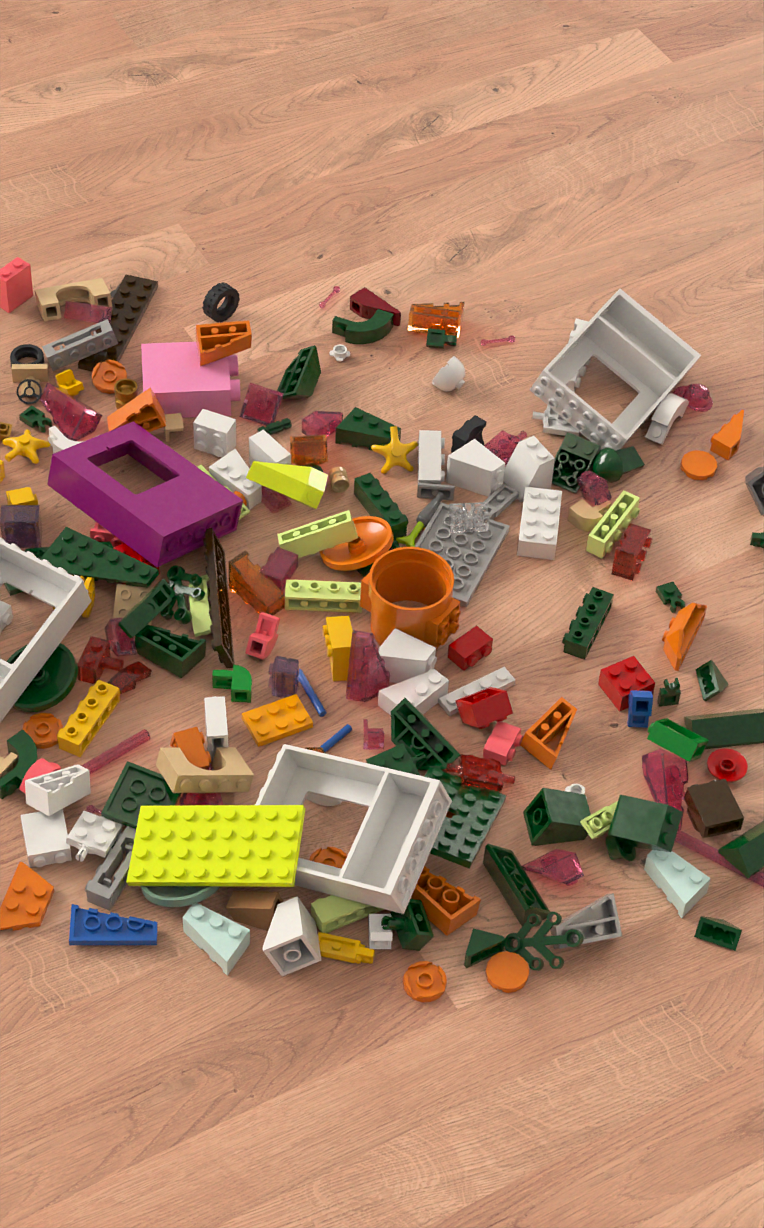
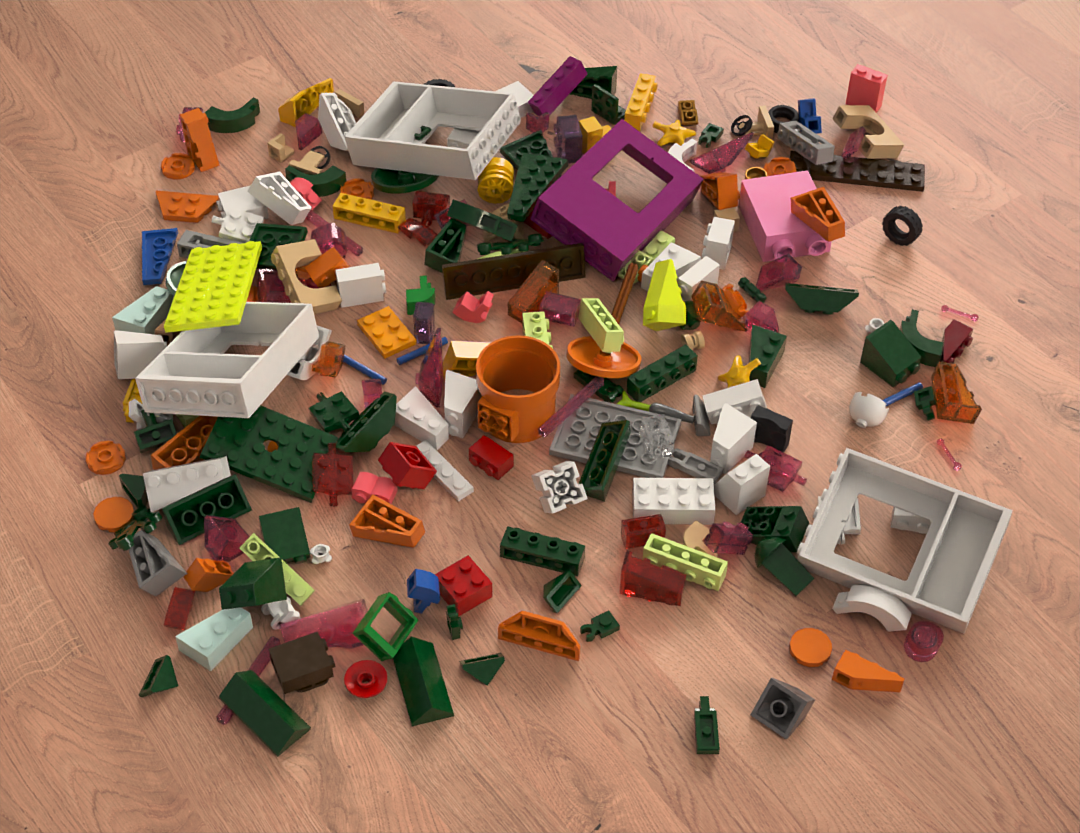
camera: 85 degrees right, 0 degrees up
none -> white wedge [143,456,231,512]
none -> clear red slope [164,587,196,631]
none -> orange slope [183,558,234,592]
none -> clear pink brick [311,223,348,259]
none -> white brick [531,461,588,514]
none -> dark green slope [543,570,582,613]
none -> dark green slope [579,420,631,502]
none -> dark orange axle [611,263,638,324]
none -> clear red brick [621,514,666,549]
none -> orange tile [723,284,749,317]
none -> blue brick [798,98,822,133]
none -> dark green slope [860,319,921,388]
none -> blue bar [882,382,923,406]

